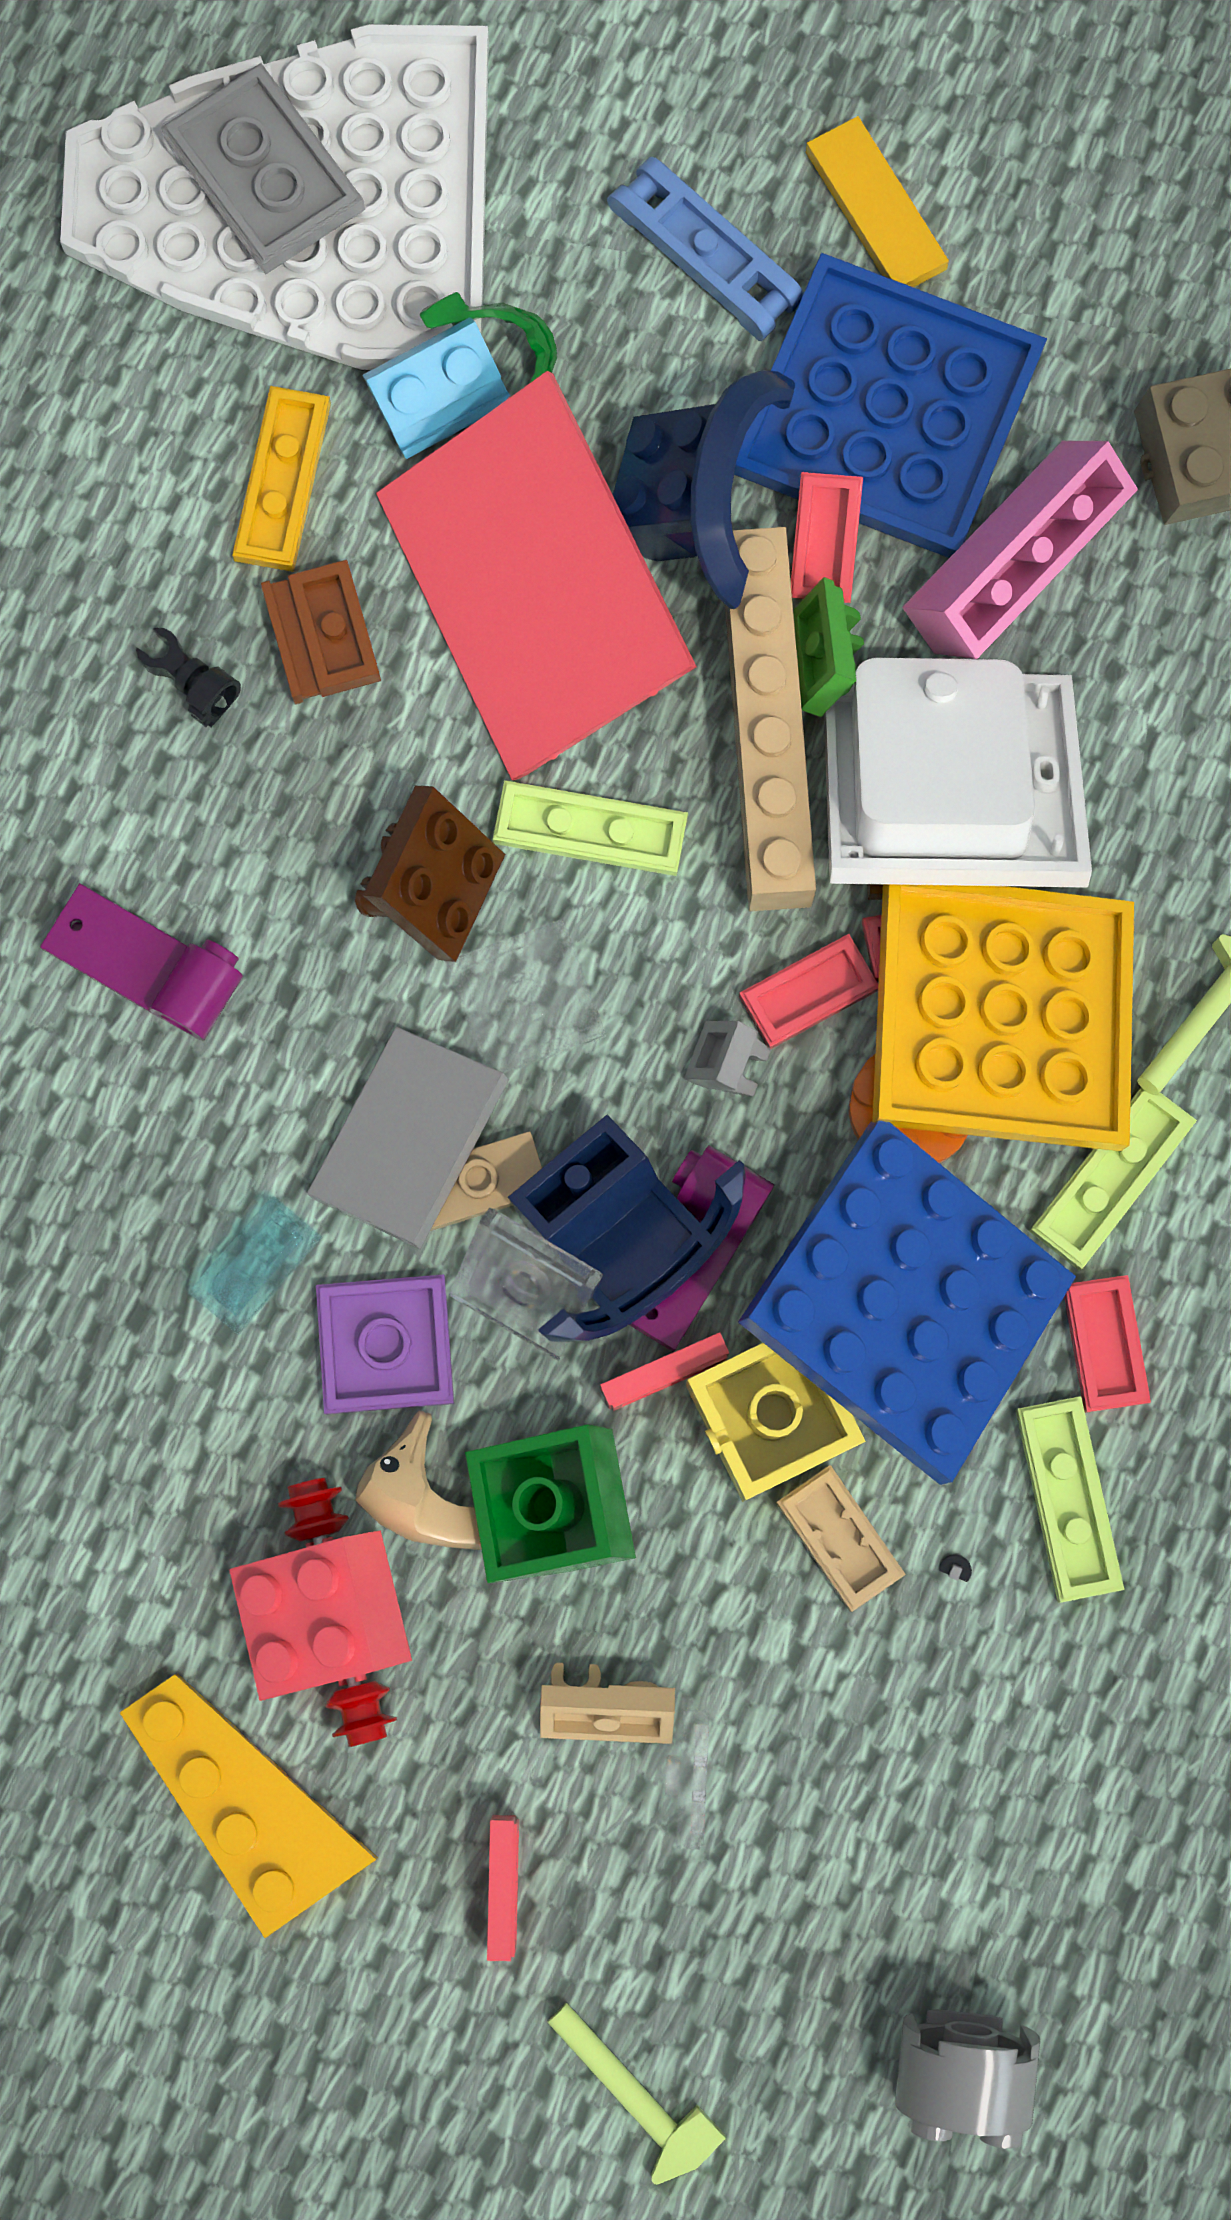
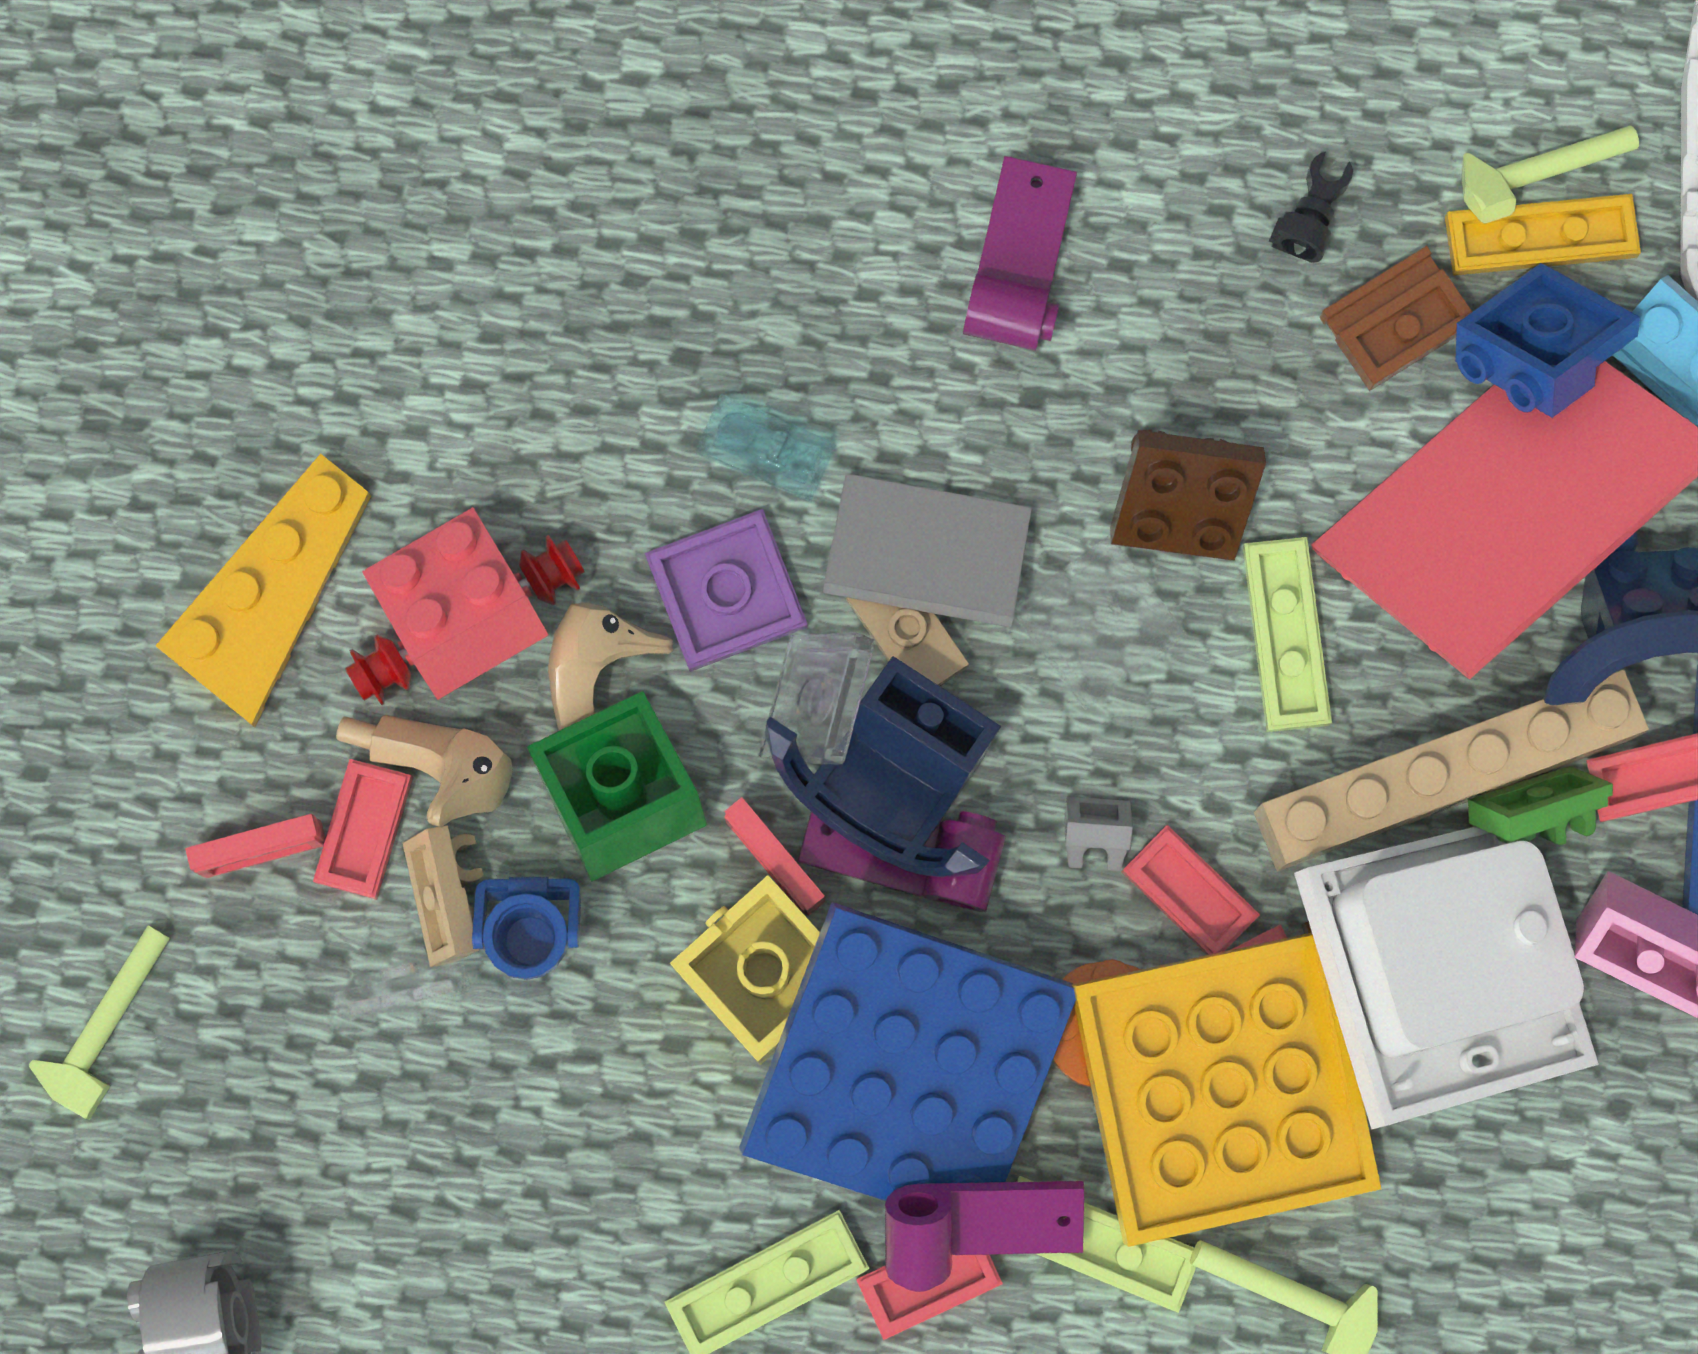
camera: 75 degrees right, 0 degrees up
tan plate [775,1465,906,1612] -> none
black piece [939,1554,972,1582] -> none
none -> coral tile [313,759,413,900]
none -> tan animal [336,715,513,827]
none -> blue piece [472,877,581,980]
none -> magenta door [885,1181,1084,1292]
none -> blue plate [1455,263,1640,418]
none -> yellowish green piece [1462,125,1639,224]

